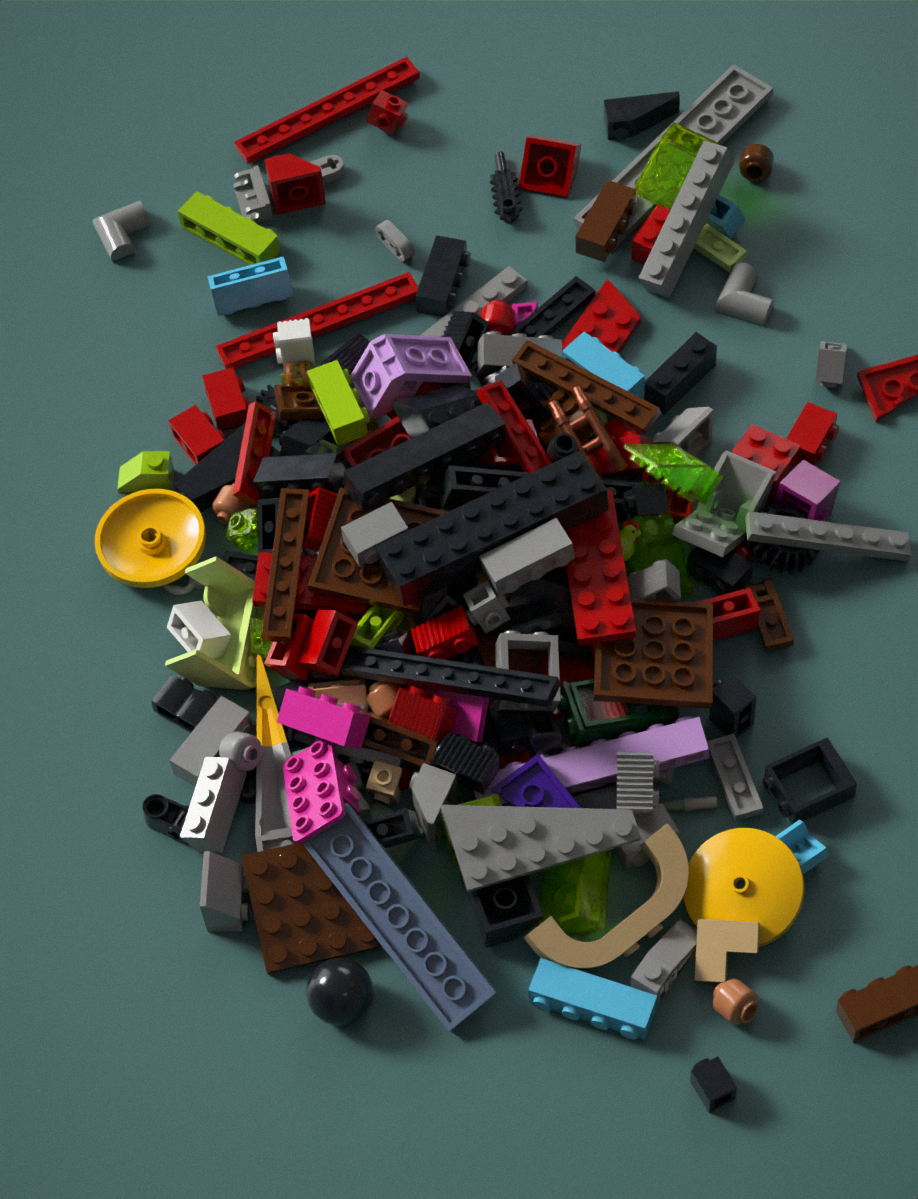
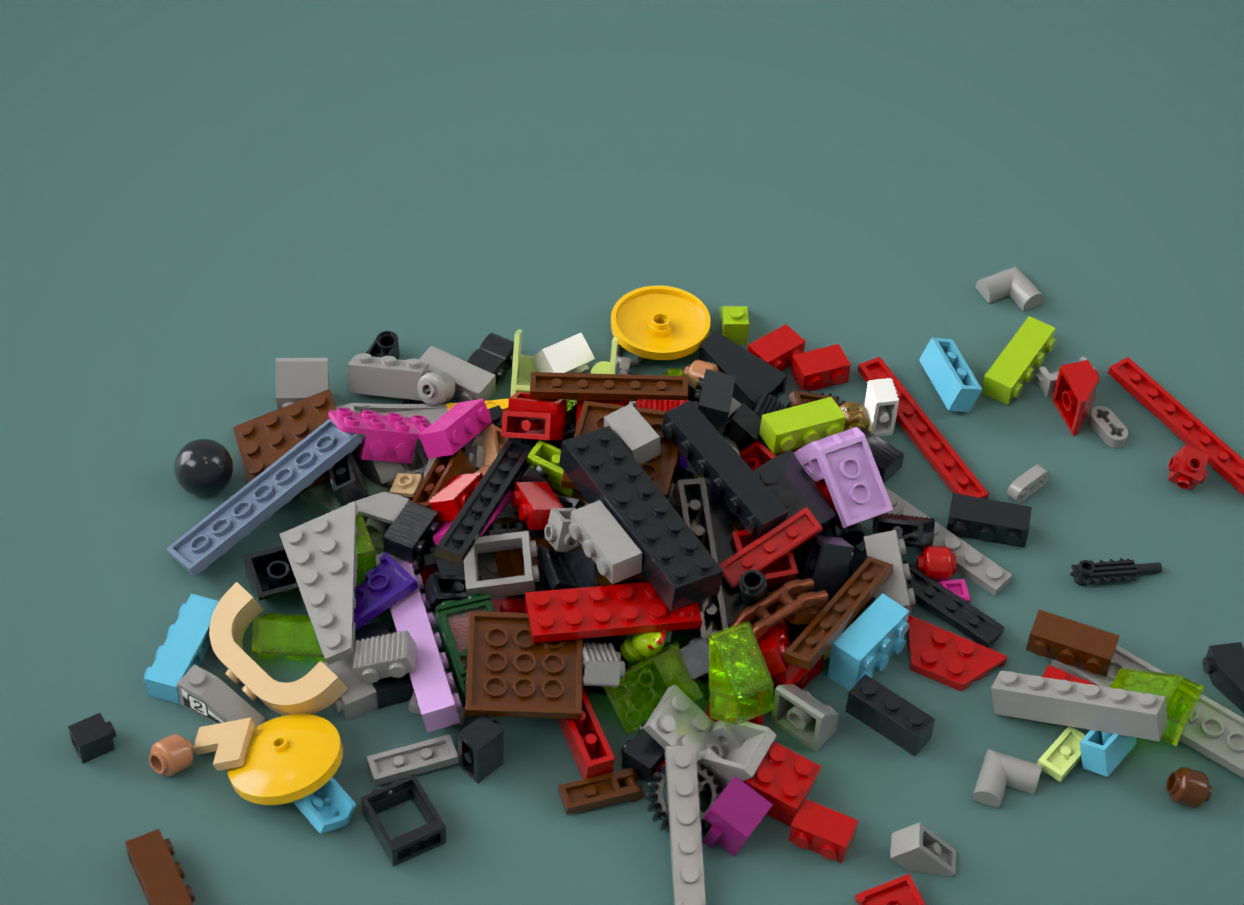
camera: 80 degrees right, 10 degrees down
red plate [233,401,277,507] -> none
red slope [519,135,582,197] -> none
light grey piece [663,796,717,812] -> none

